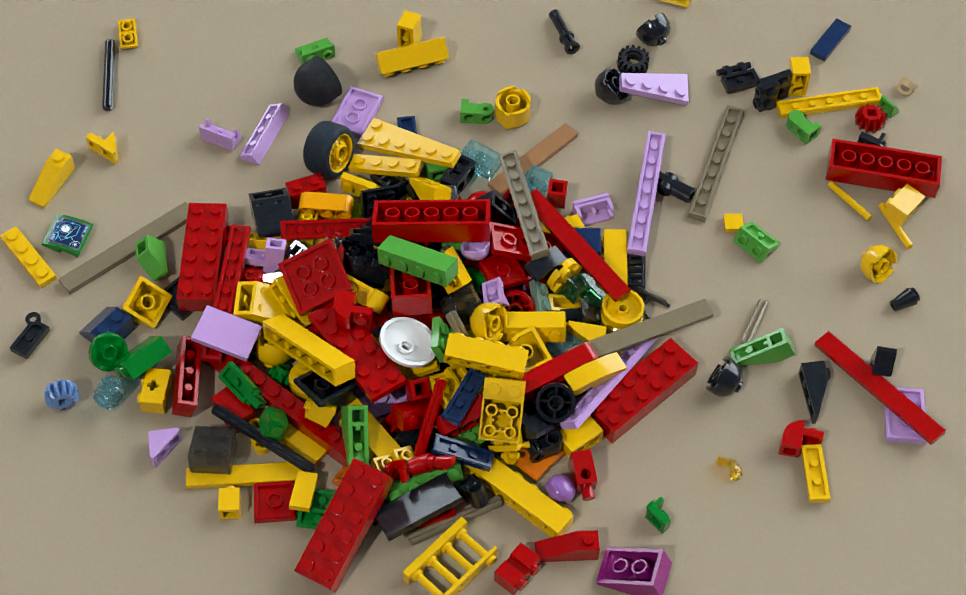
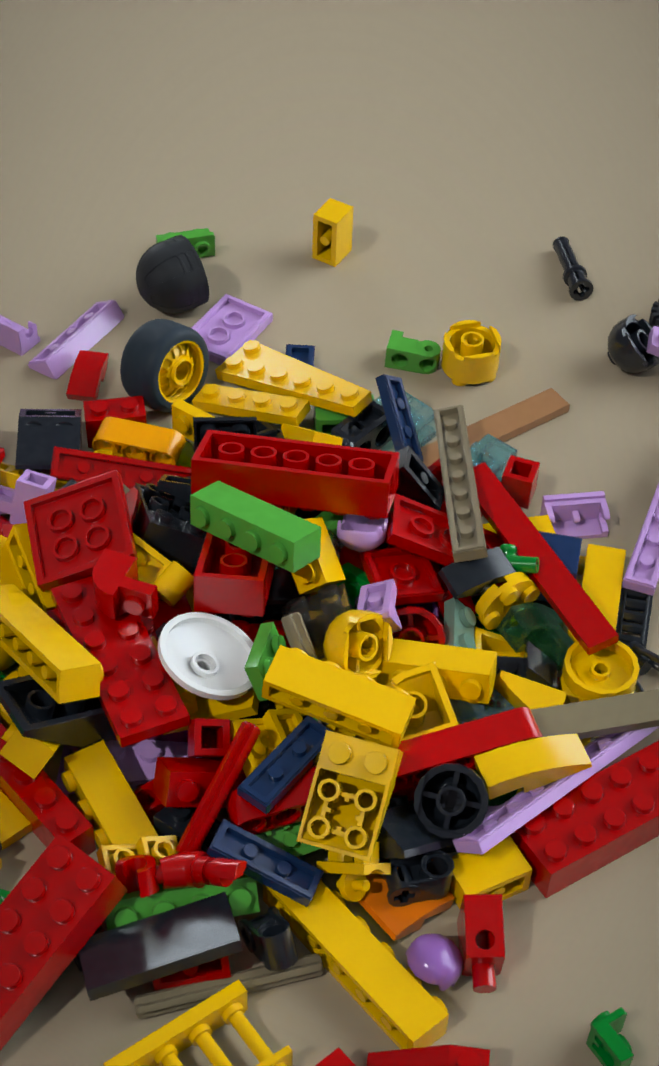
camera: 10 degrees right, 10 degrees down
bright green slope [341,405,369,467] -> none
yellow brick [374,37,449,77] -> none
none -> red slope [66,350,109,401]
none -> dark blue tile [375,374,424,462]
none -> green arm [500,544,539,574]

